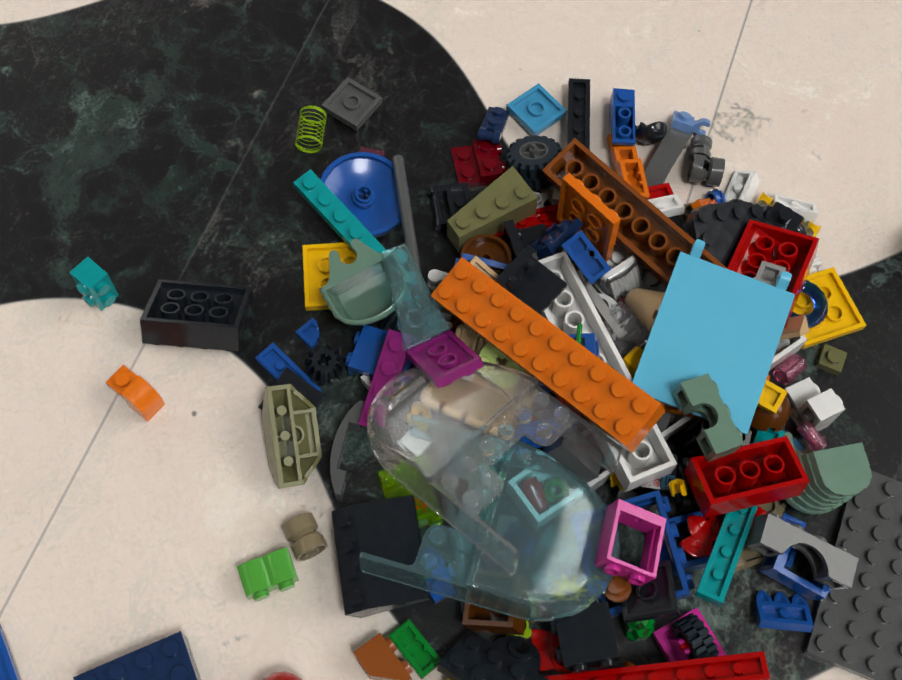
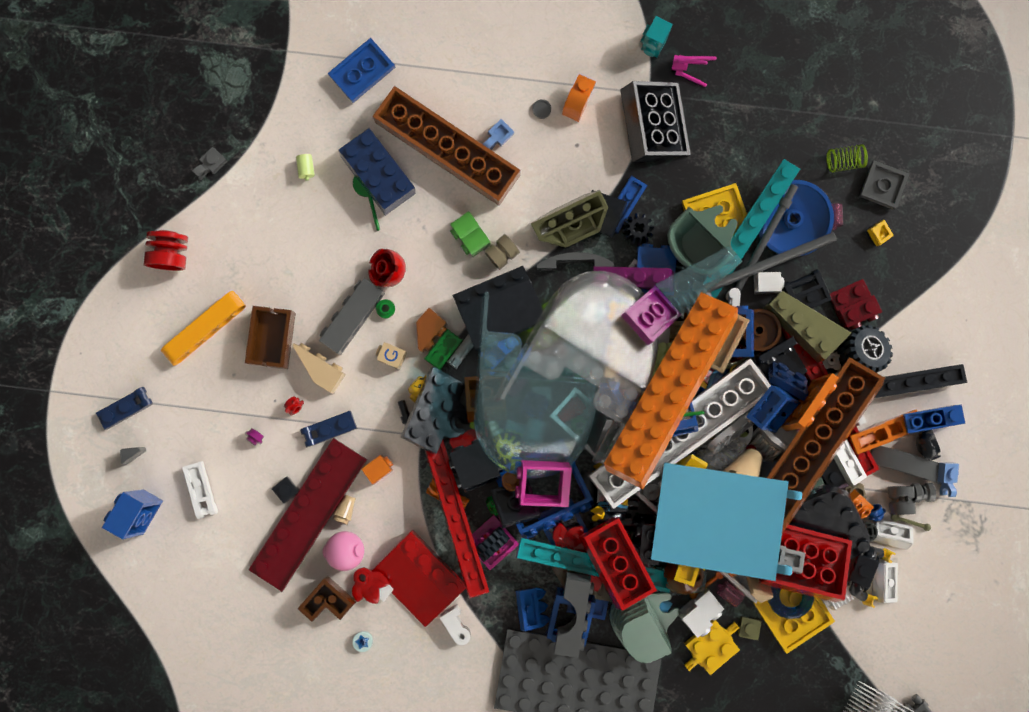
camera: 80 degrees right, 20 degrees up
blue tile [295,317,320,351] -> none
dark blue plate [477,107,510,145] -> none
black bracket [495,245,567,315] -> none
dark azure plate [506,83,567,136] -> none
sand green arch [673,373,744,462] -> none
clear pink pin [796,420,828,451] -> none
none -> dark orange brick [373,86,521,206]
none -> light grey pin [447,334,474,369]
none -> medium blue plate [483,119,514,150]
none -> dark grey piece [533,99,551,119]
none -> dark pink plant [672,55,717,87]
none -> yellow plate [684,620,740,675]
none -> dark grey bar [735,184,798,290]
none -> white brick [754,272,784,294]
none -> yellow tile [867,220,894,246]
none -> olive hinge [891,514,931,531]

